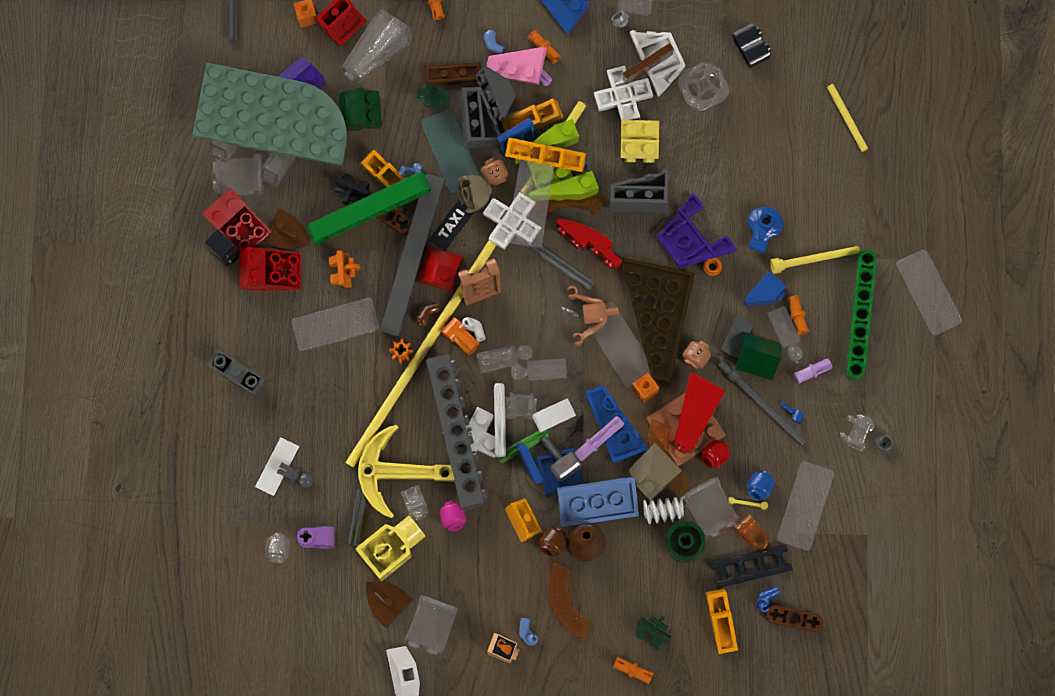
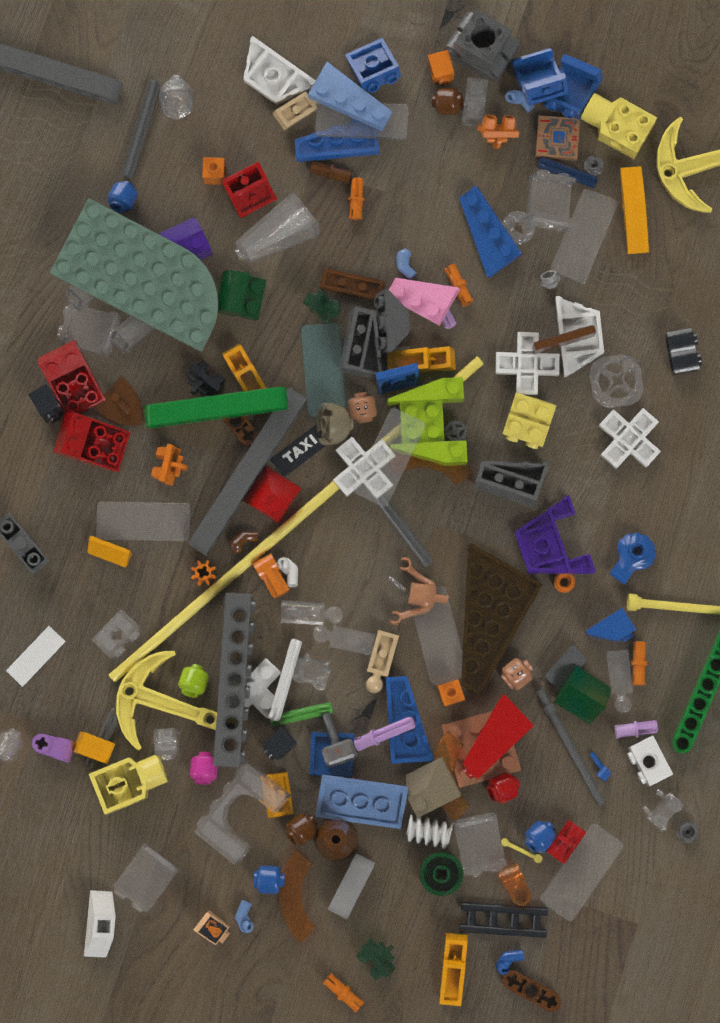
camera: 15 degrees right, 5 degrees up
dark grey pin [277,462,313,488] -> none
reddish brown shield [367,581,413,628] -> none
medium blue arm [399,163,422,177] -> none
nougat hinge [458,258,501,306] -> none
light orange slope [505,138,587,172] -> none
blue tile [515,442,543,484] -> none
white slope [532,398,576,432] -> none
red slope [556,219,622,271] -> none
none -> light orange slope [73,732,115,764]
none -> light orange slope [87,536,132,567]
none -> clear brick [92,609,141,659]
none -> blue head [107,181,138,213]
none -> lime head [178,664,209,698]
none -> clear arch [194,763,291,865]
none -> blue head [254,866,285,894]
none -> black brick [263,726,298,761]
none -> light grey beam [327,853,375,920]
none -> tan plate [366,630,399,693]
none -> red hips [546,820,587,864]
none -> white plate [599,408,661,469]
none -> white brick [627,736,673,786]

